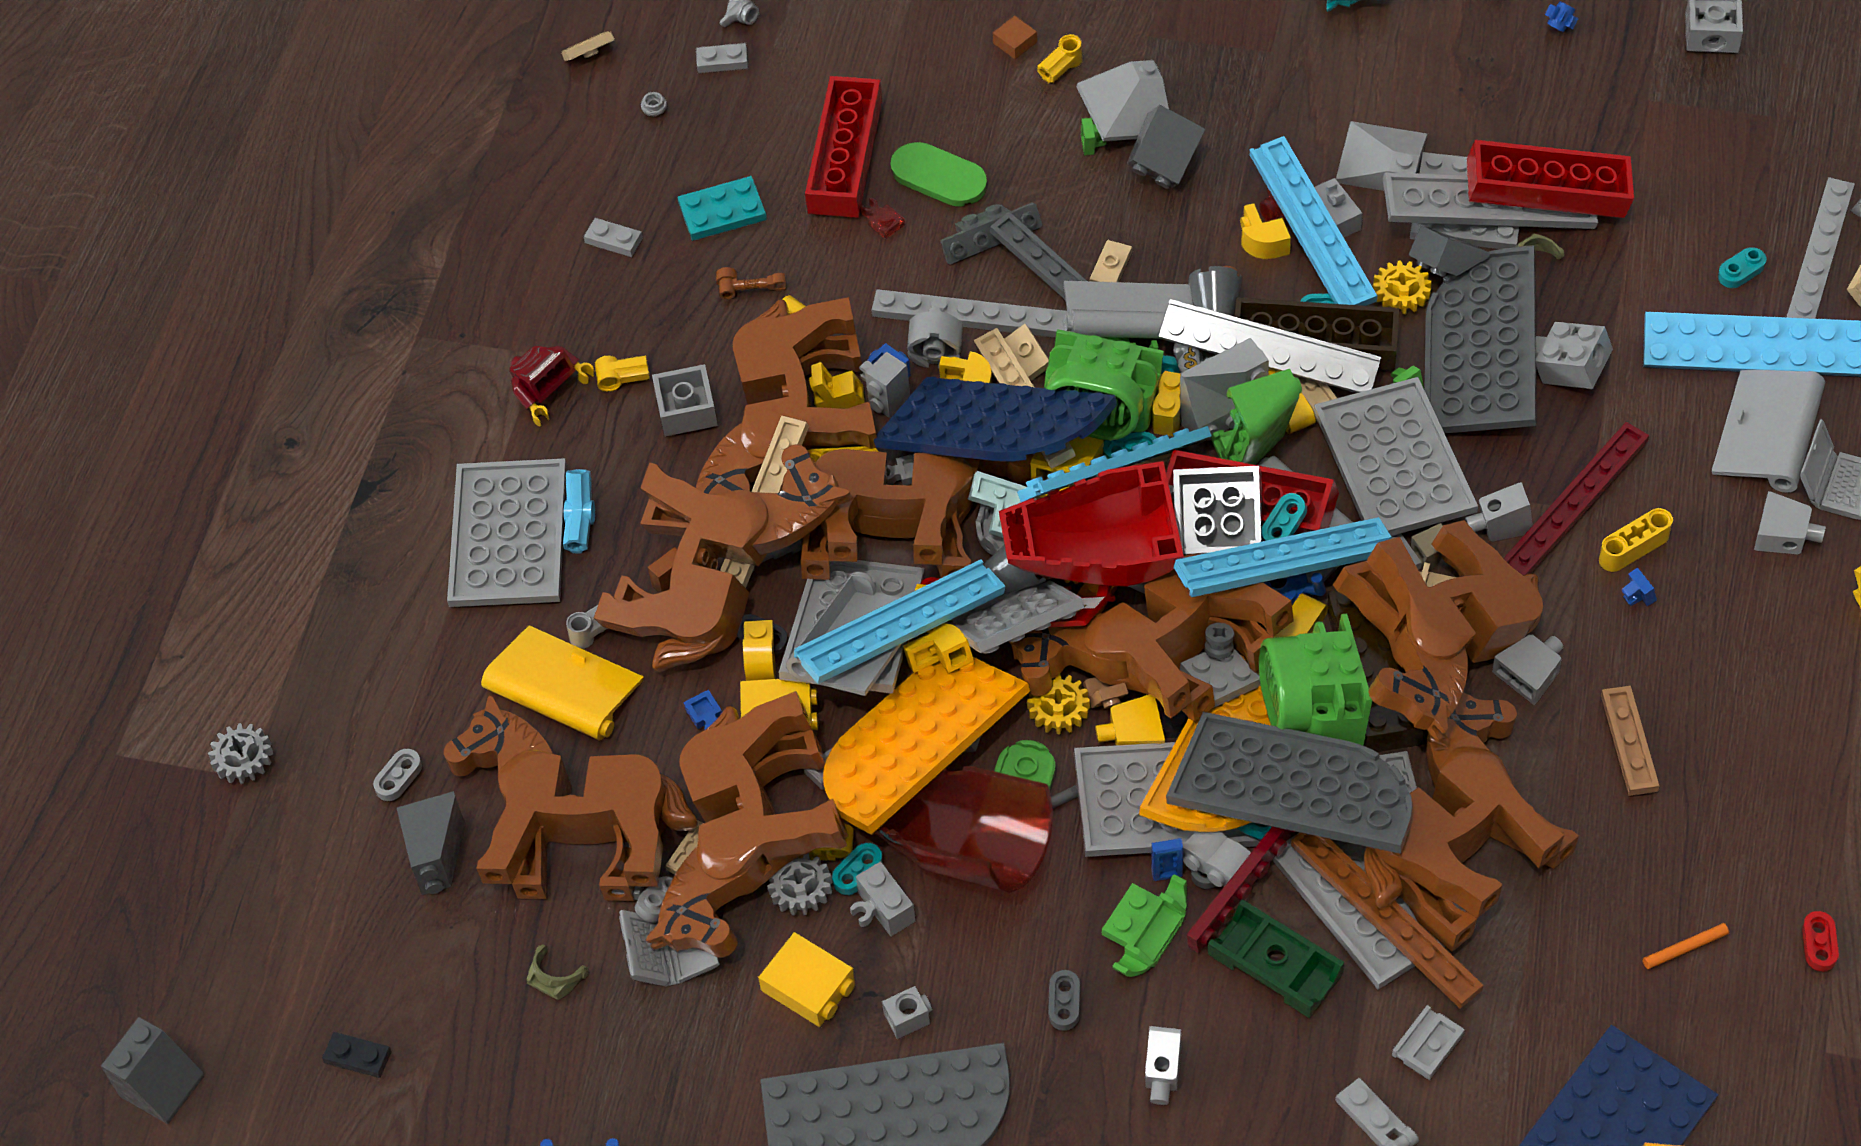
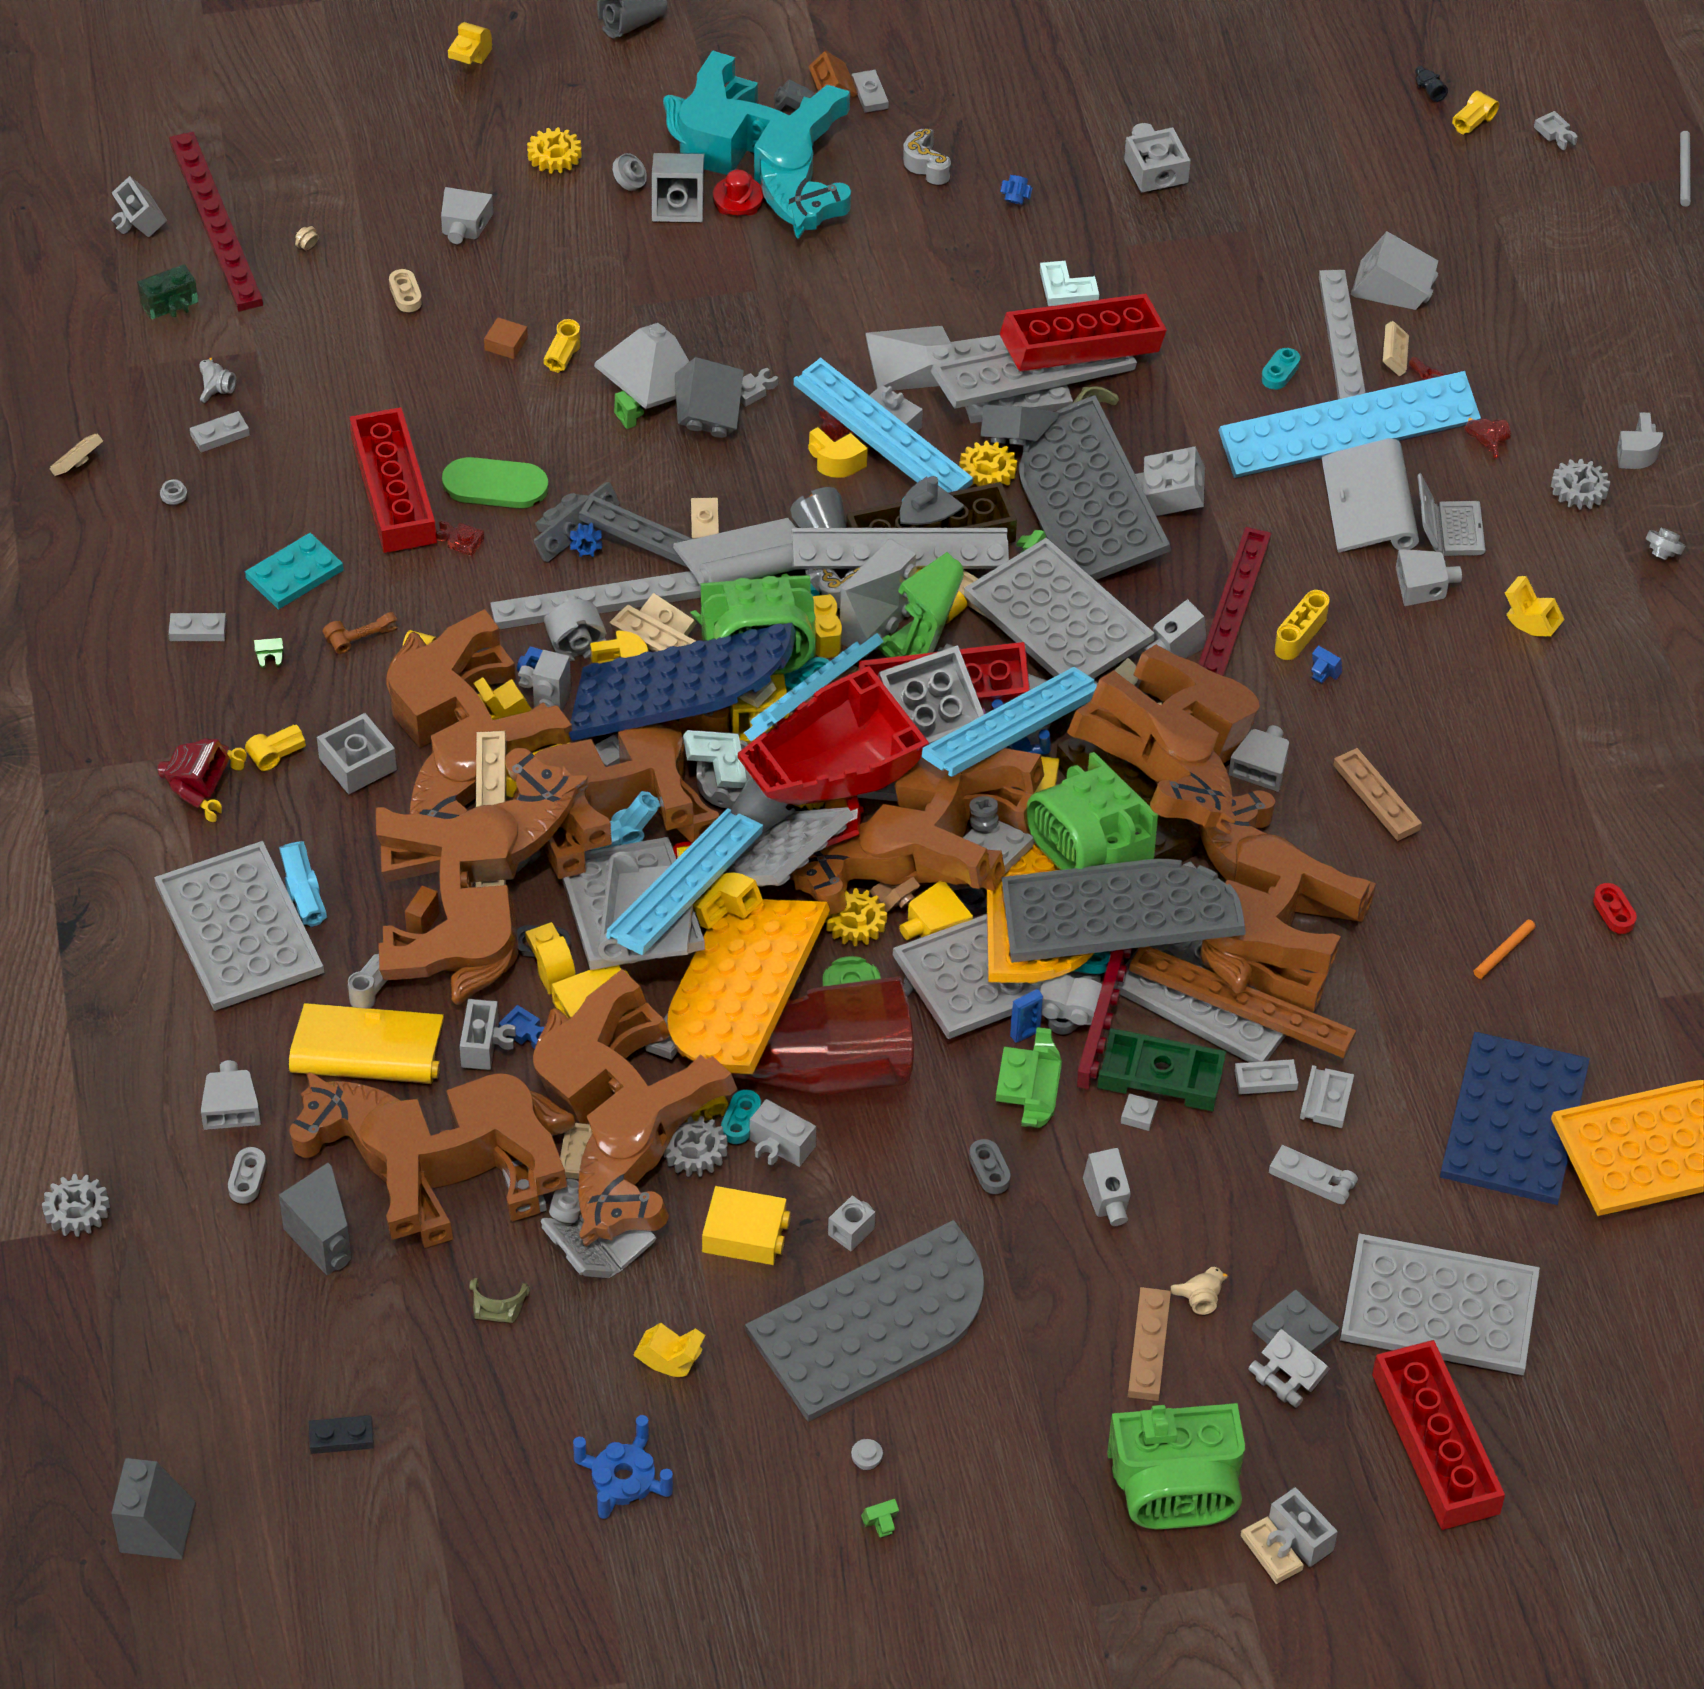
camera: 30 degrees left, 5 degrees down
teal plate [1262,493,1307,541] -> none
none -> light grey torso [201,1060,261,1130]
none -> tile [254,638,284,668]
none -> light grey brick [460,999,516,1070]
none -> blue gear [570,523,602,557]
none -> medium azure piece [591,791,660,851]
none -> yellow brick [634,1323,705,1377]
none -> light grey plate [740,368,778,407]
none -> dark grey shield [900,476,964,525]
none -> light aqua plate [1040,261,1099,306]
none -> light grey plate [1121,1094,1158,1131]
none -> light grey plate [1234,1059,1298,1094]

